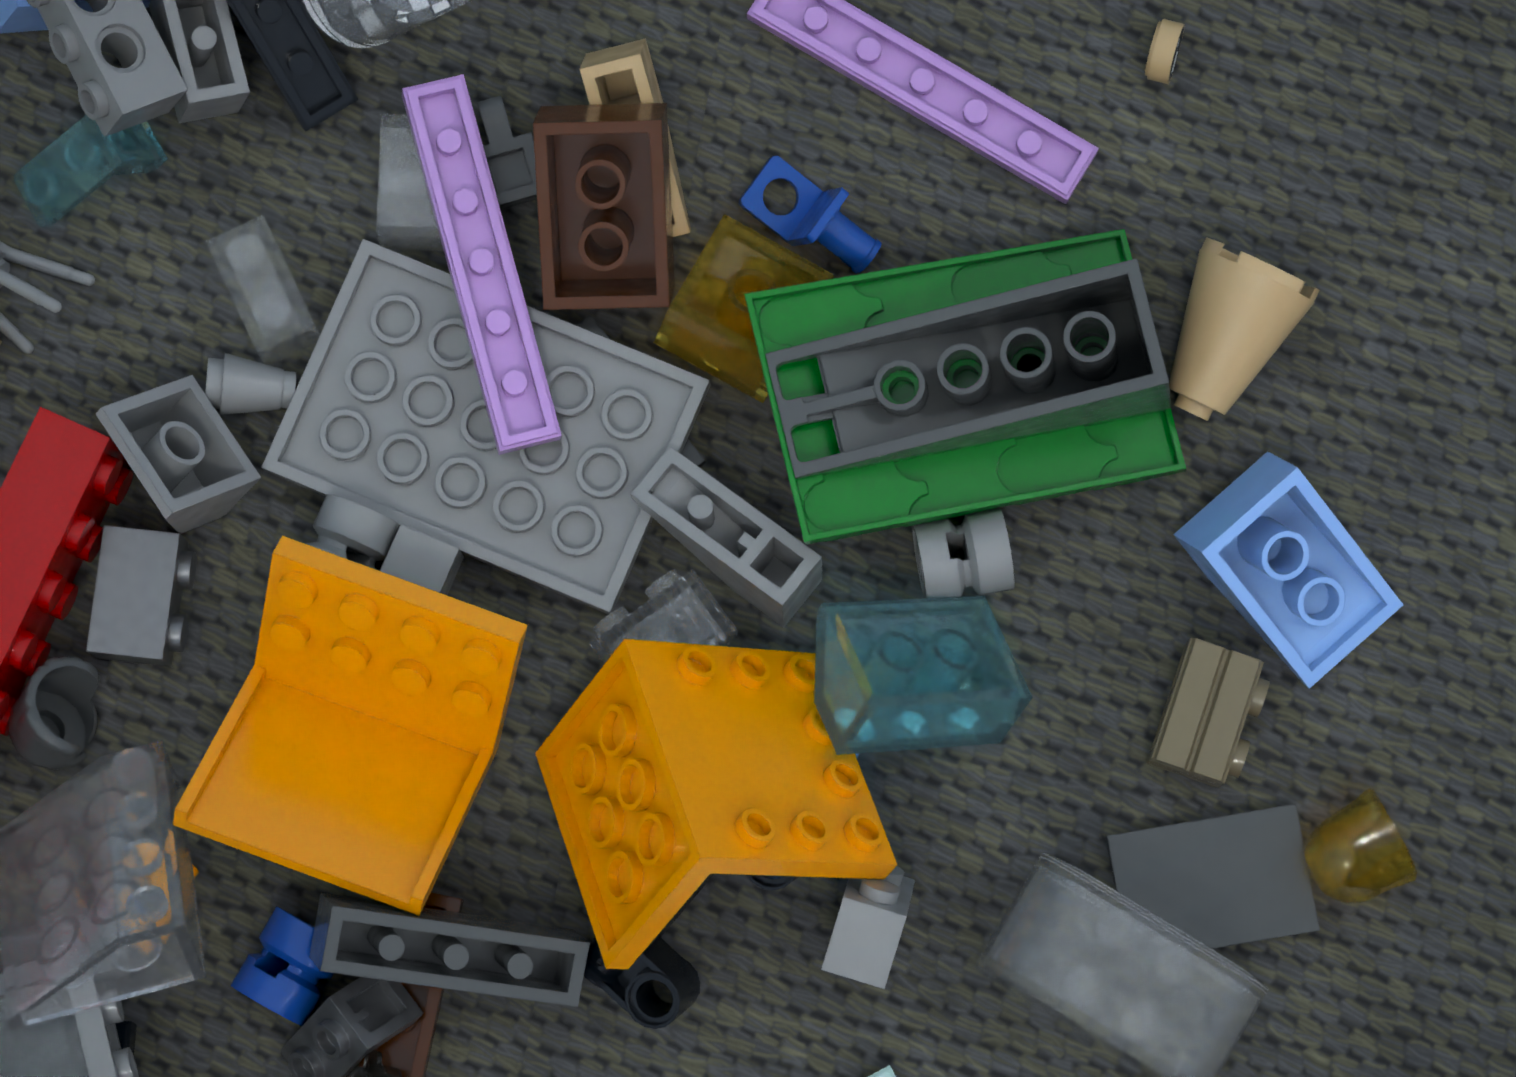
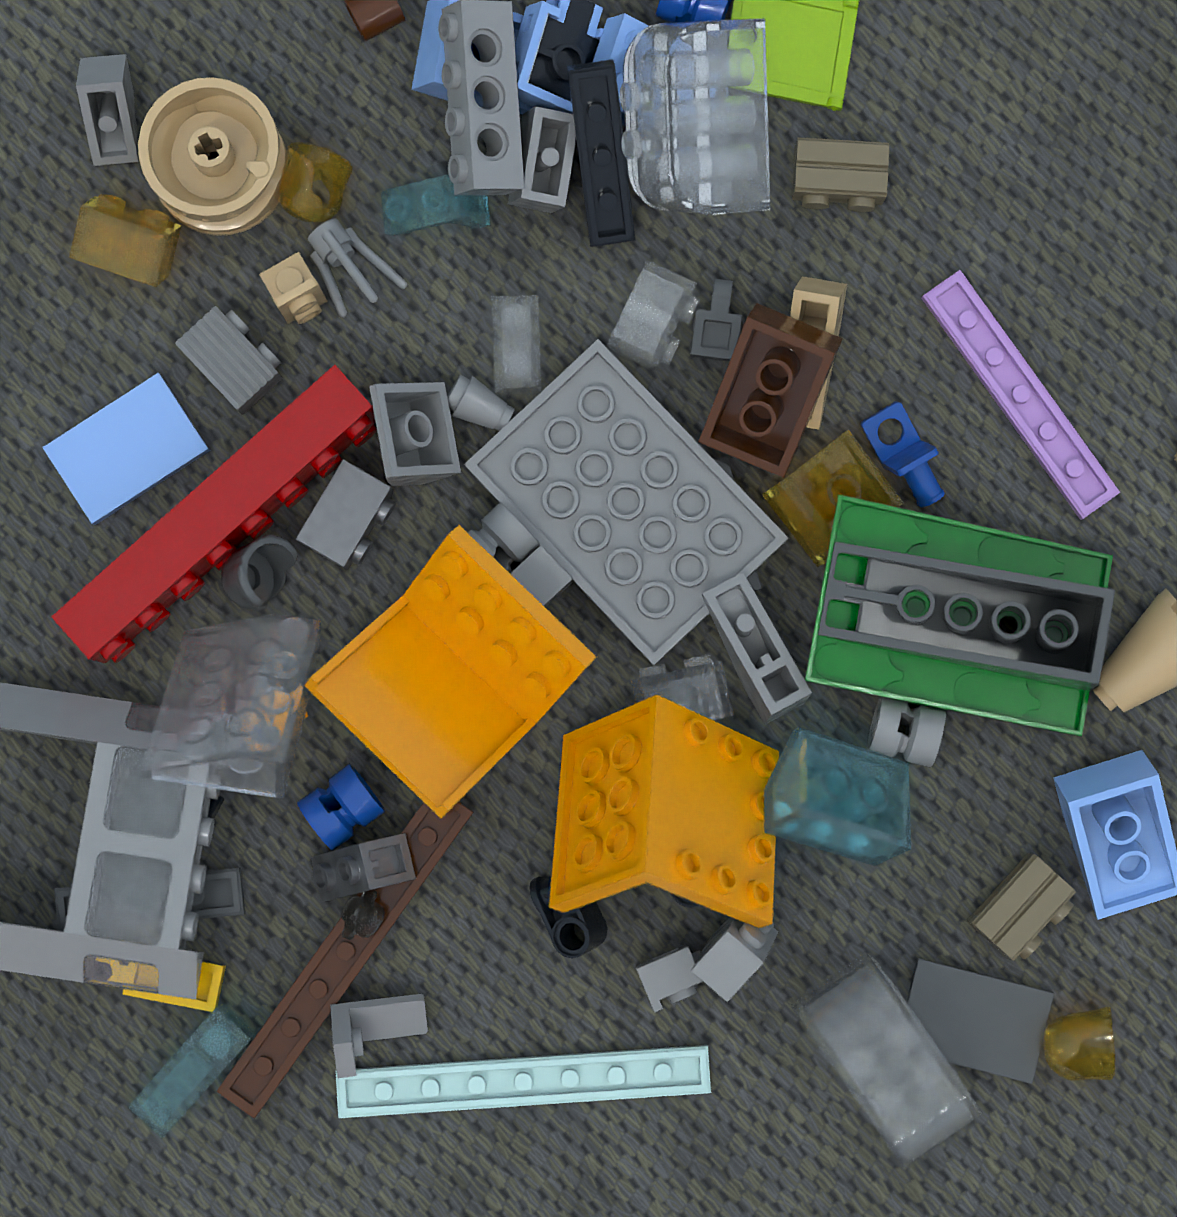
camera: 20 degrees right, 5 degrees up
dark grey brick [309,893,590,1007] -> none
lavender tile [401,74,562,455] -> none
none -> light grey brick [635,944,703,1012]

